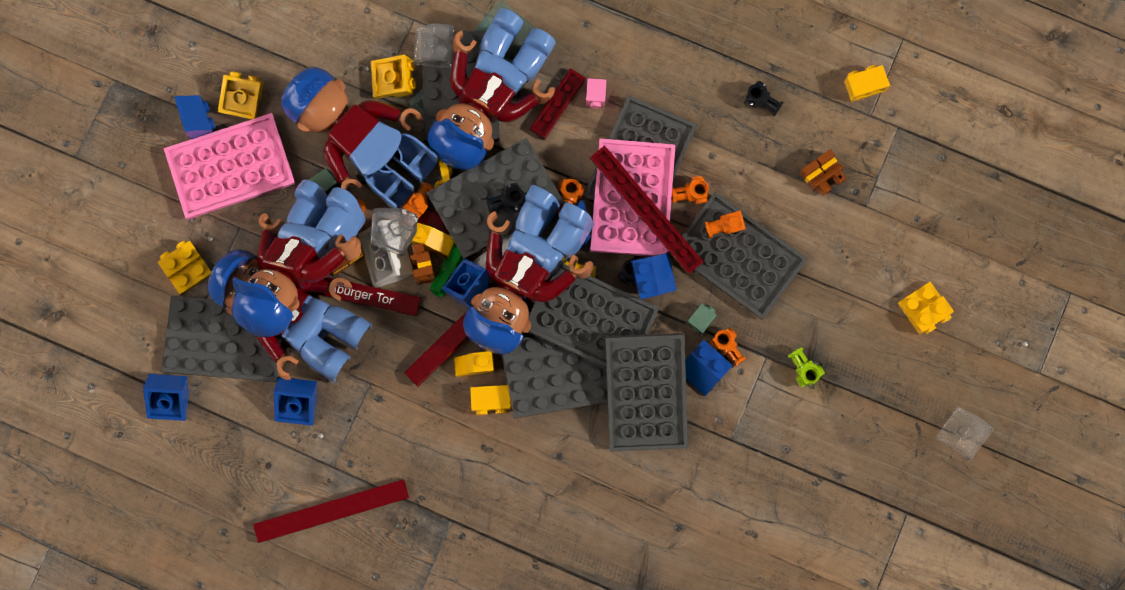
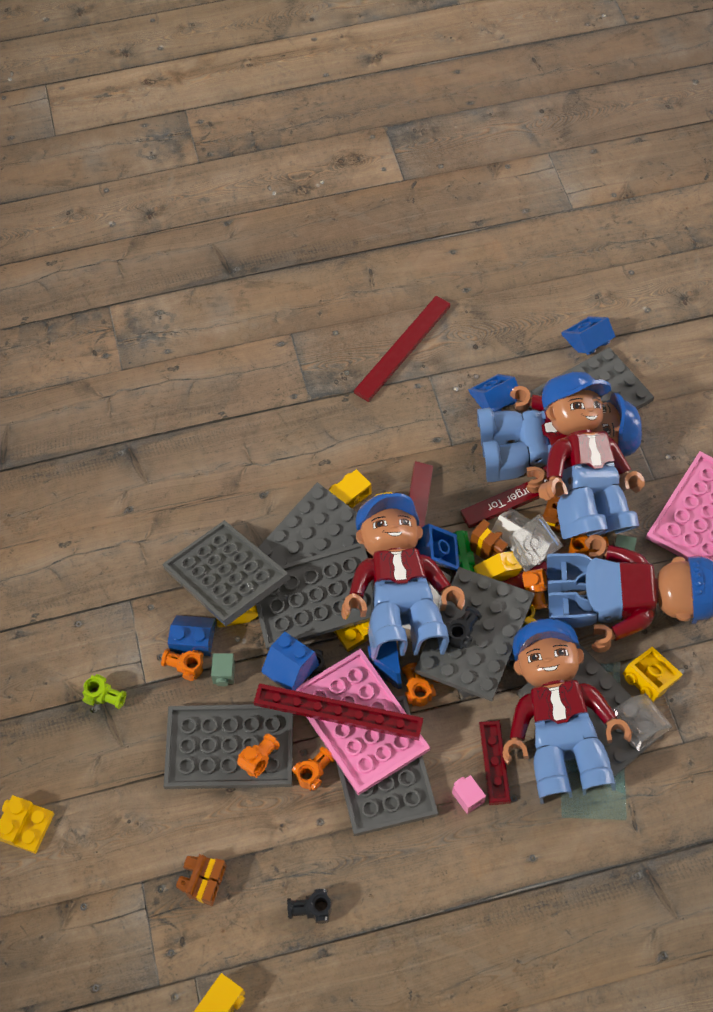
camera: 145 degrees right, 20 degrees down
yellow plate [158,241,212,295] -> none

